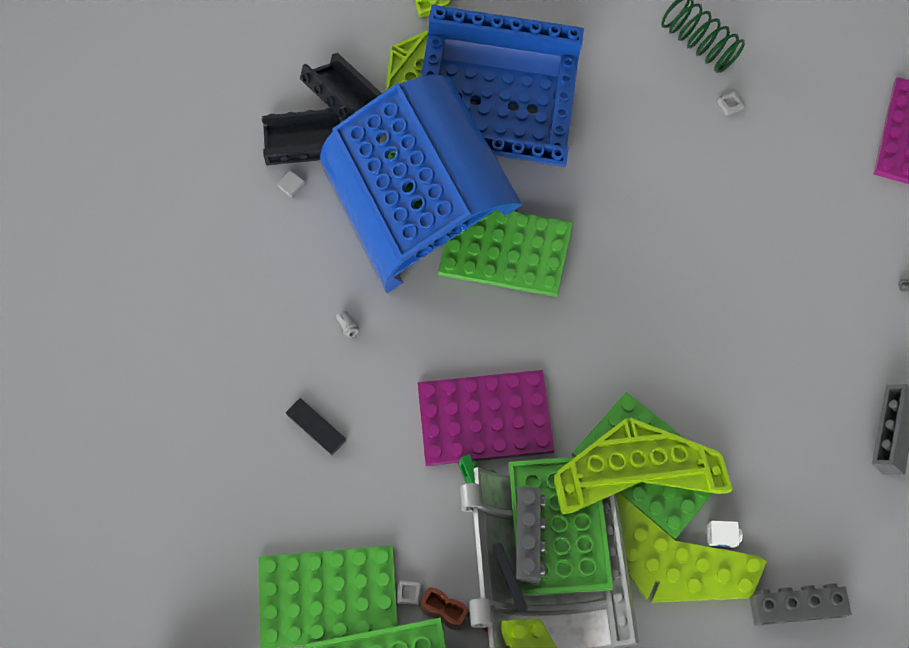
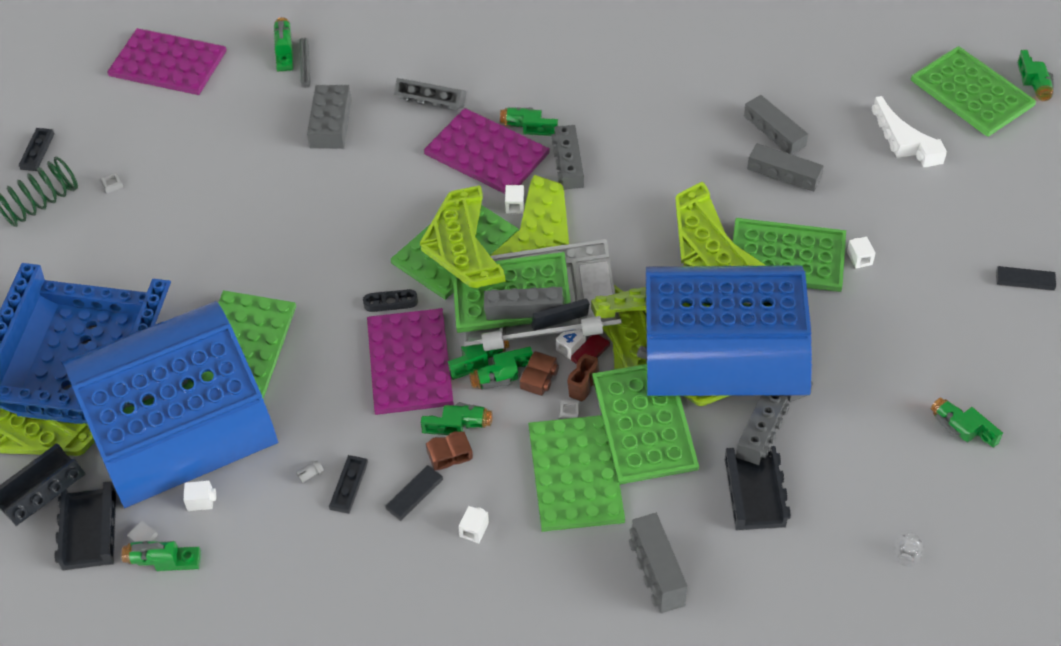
camera: 90 degrees left, 15 degrees down
none -> black plate [19,128,54,171]
none -> green plate [121,541,201,571]
none -> white brick [183,481,216,511]
none -> dark grey brick [307,85,352,149]
none -> black tile [329,455,368,514]
none -> black beam [363,289,418,312]
none -> green plate [421,402,493,435]
none -> magenta plate [424,108,550,194]
none -> copper brick [426,431,473,470]
none -> white brick [458,506,489,543]
none -> green plate [469,346,533,389]
none -> green plate [500,107,558,136]
none -> copper brick [520,351,559,396]

